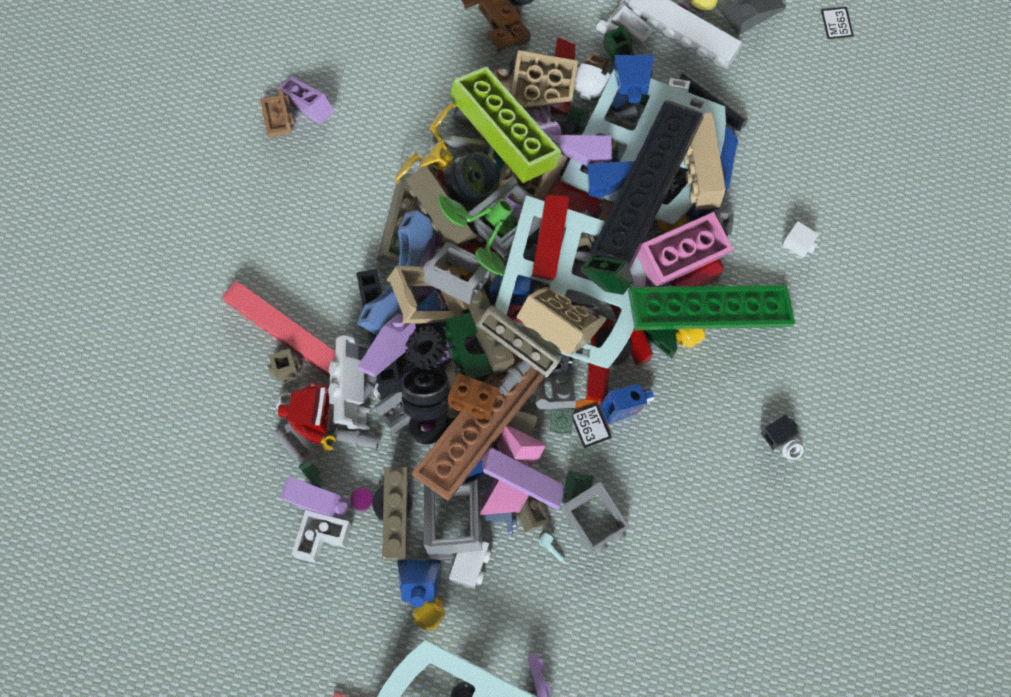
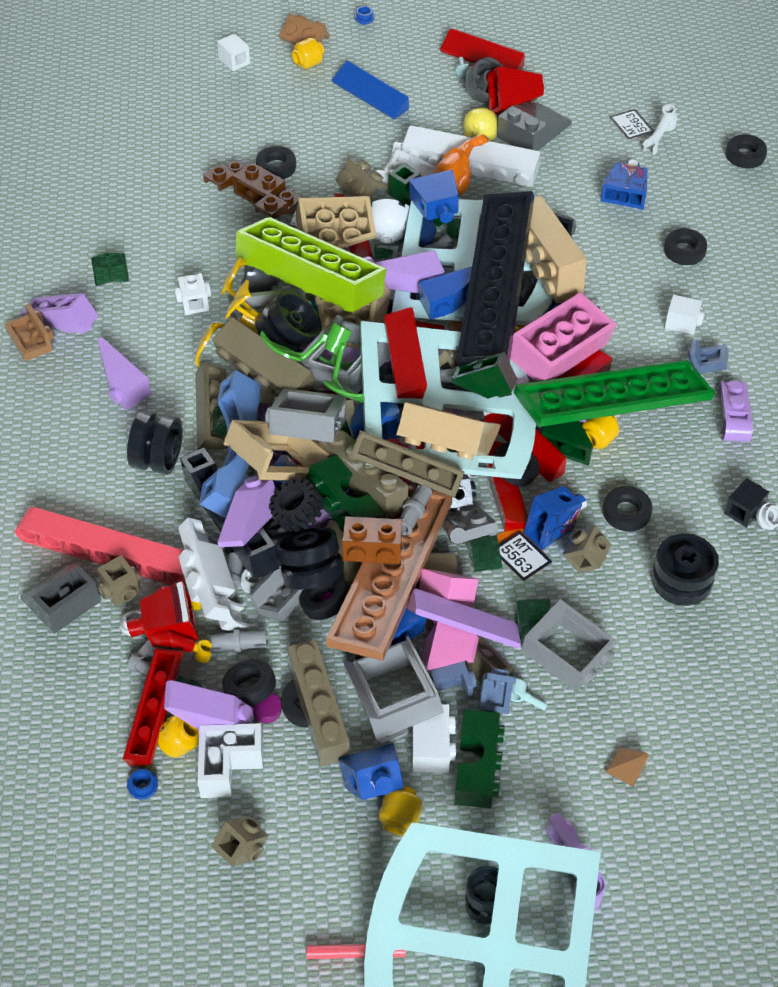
camera: 15 degrees left, 20 degrees down
none -> dark grey slope [20,565,101,634]
none -> clear green panel [91,253,129,286]
none -> lavender slope [98,337,151,410]
none -> red slope [123,648,184,767]
none -> black wheel [127,411,183,475]
none -> blue plate [127,769,158,800]
none -> yellow head [158,715,199,758]
none -> white brick [175,273,211,315]
none -> dark tan brick [211,816,269,867]
none -> black tyre [222,659,276,706]
none -> dark tan bracket [336,158,388,199]
none -> orange hair [433,134,488,197]
none -> dark green arch [454,709,505,809]
none -> sand blue bracket [477,668,516,714]
none -> dark tan brick [563,526,611,573]
none -> blue torso [601,160,648,210]
none -> black tyre [603,486,652,532]
none -> medium nougat slope [606,748,649,787]
none -> white brick [643,104,677,155]
none -> black wheel [652,533,719,606]
none -> black tyre [664,228,707,265]
none -> sand blue bracket [688,339,729,374]
none -> lavender plate [719,381,753,442]
none -> black tyre [726,134,767,168]

